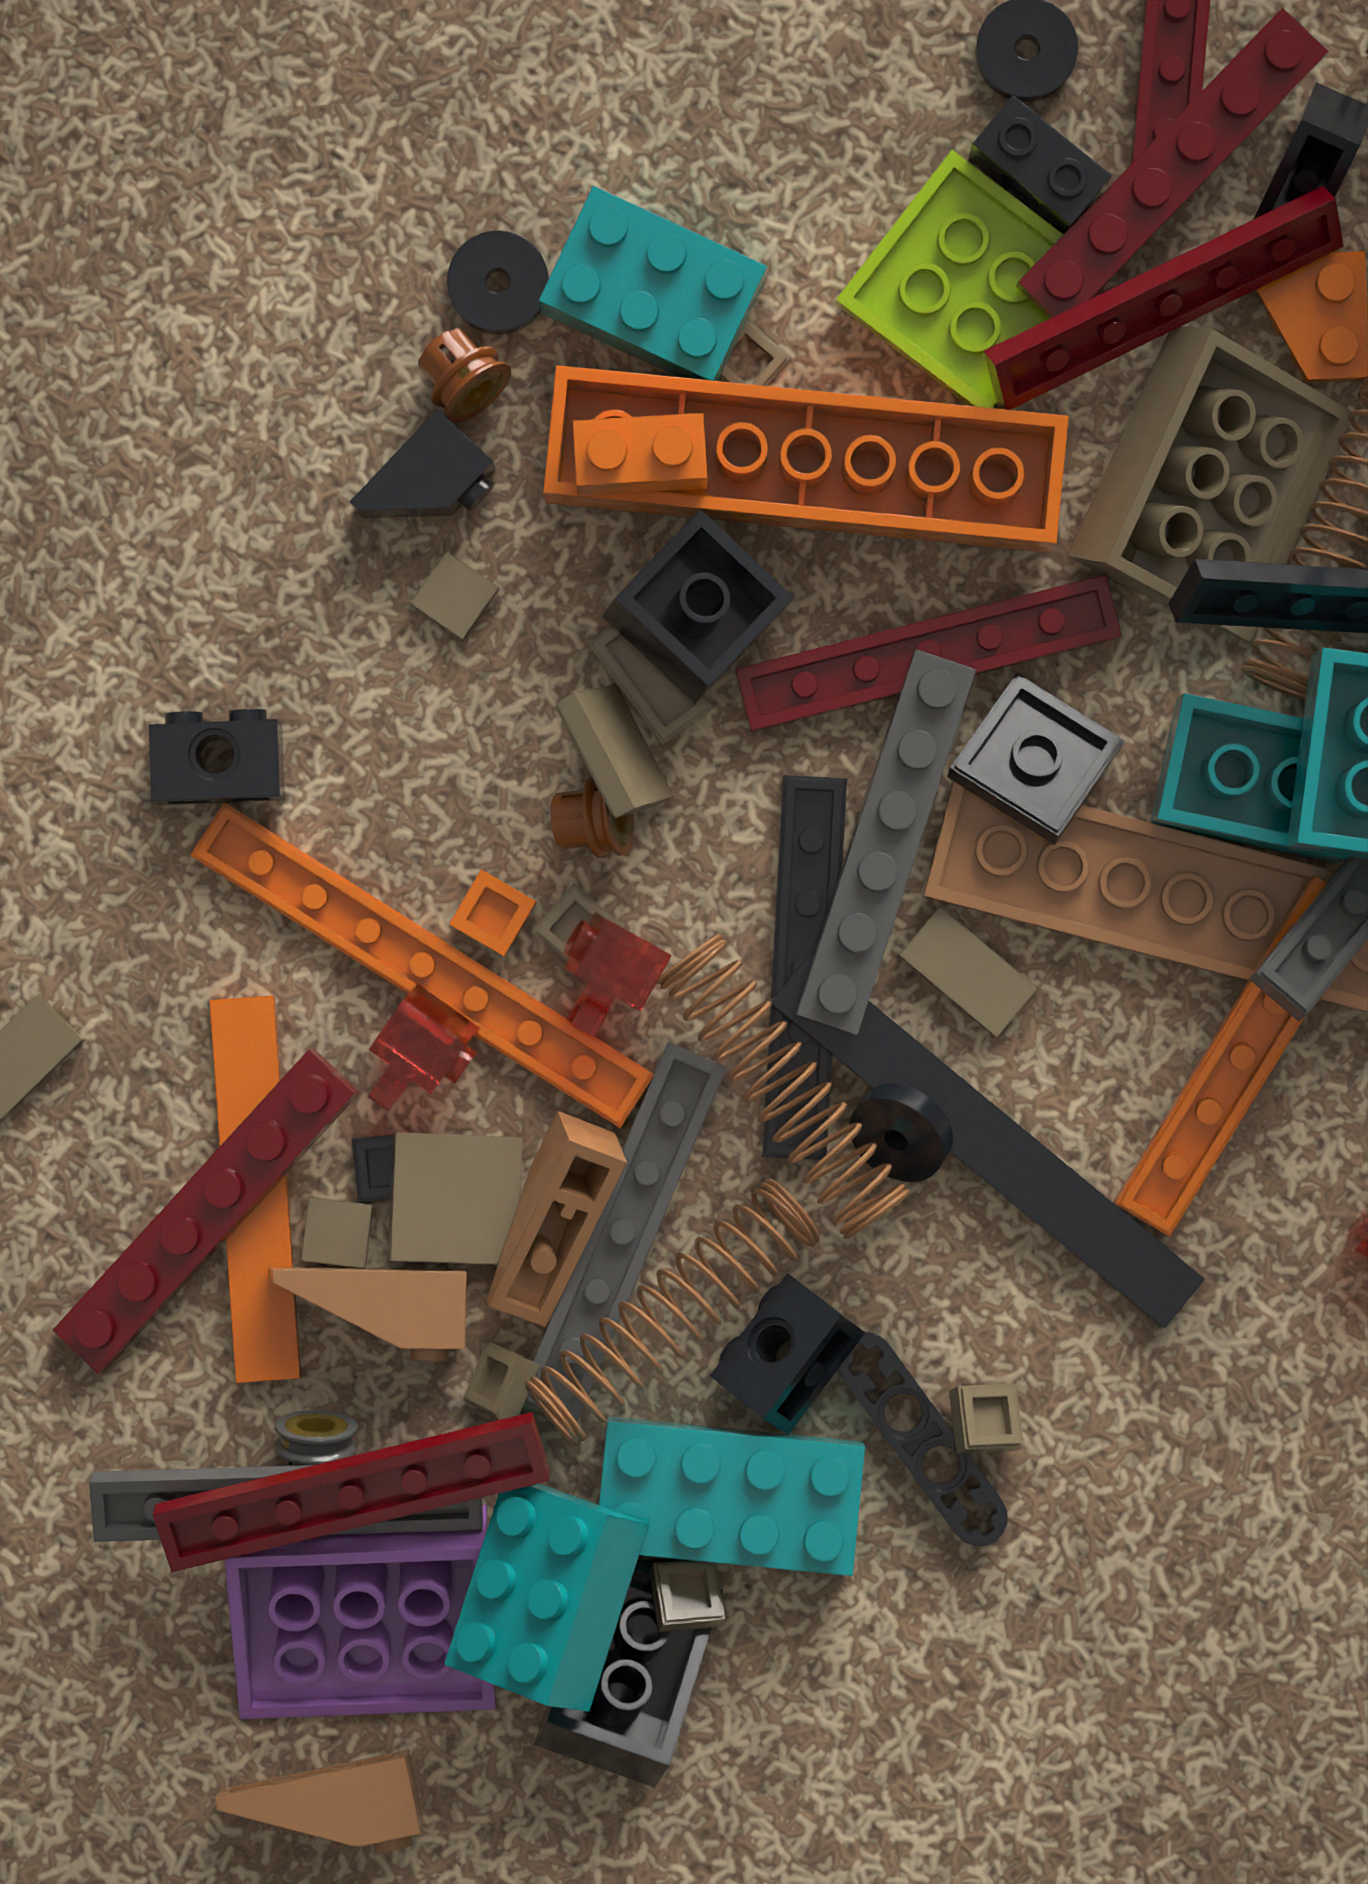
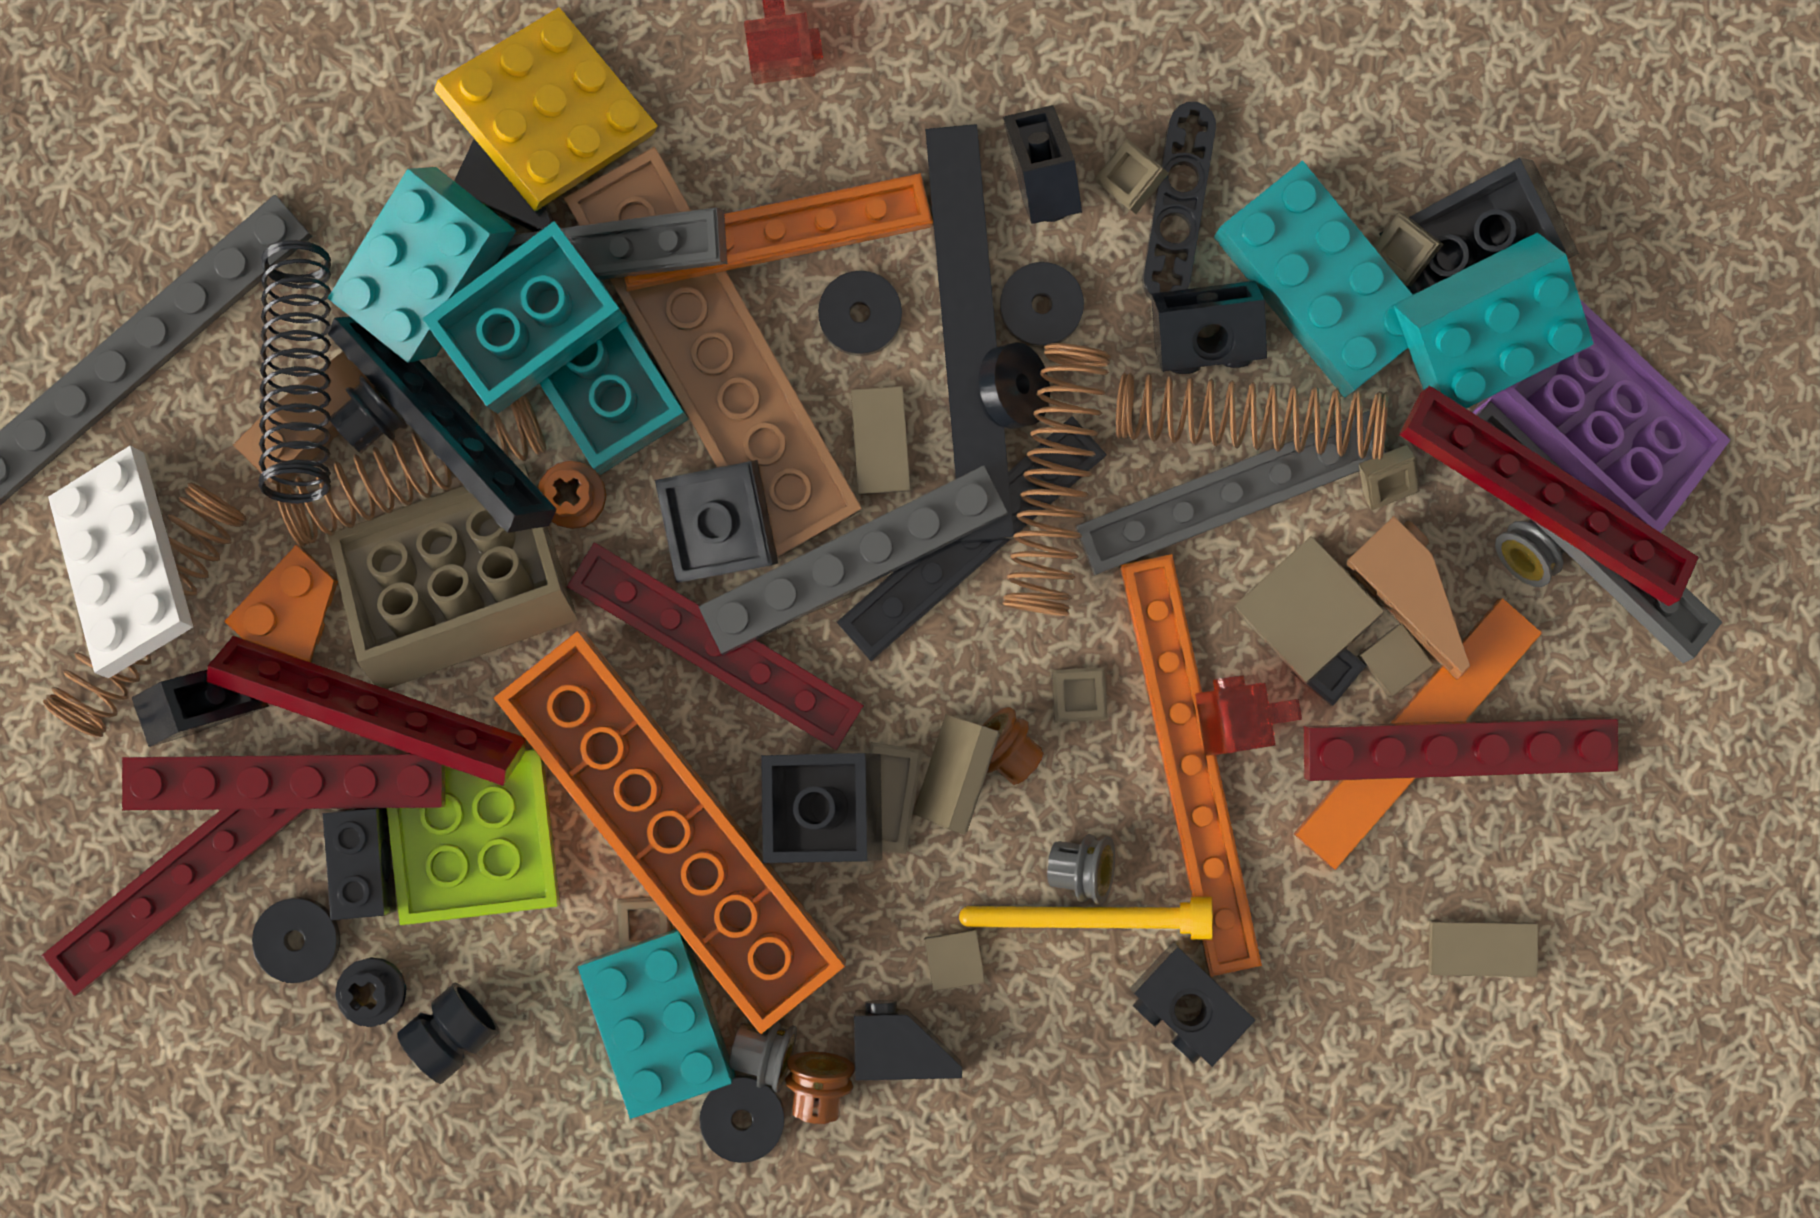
camera: 135 degrees left, 0 degrees up
medium nougat slope [215,1749,424,1853] -> none
orange plate [449,869,537,957] -> none
medium nougat slope [486,1111,627,1327] -> none
clear red brick [564,911,672,1038] -> none
orange brick [573,413,707,496] -> none
none -> black piece [335,957,407,1027]
none -> black wheel [397,982,500,1084]
none -> dark orange piece [538,461,606,529]
none -> dark grey piece [729,1021,797,1093]
none -> black piece [818,271,902,356]
none -> yellow piece [959,897,1213,940]
none -> black piece [1000,262,1084,348]
none -> black slope [1003,105,1082,224]
none -> dark grey piece [1047,834,1115,905]

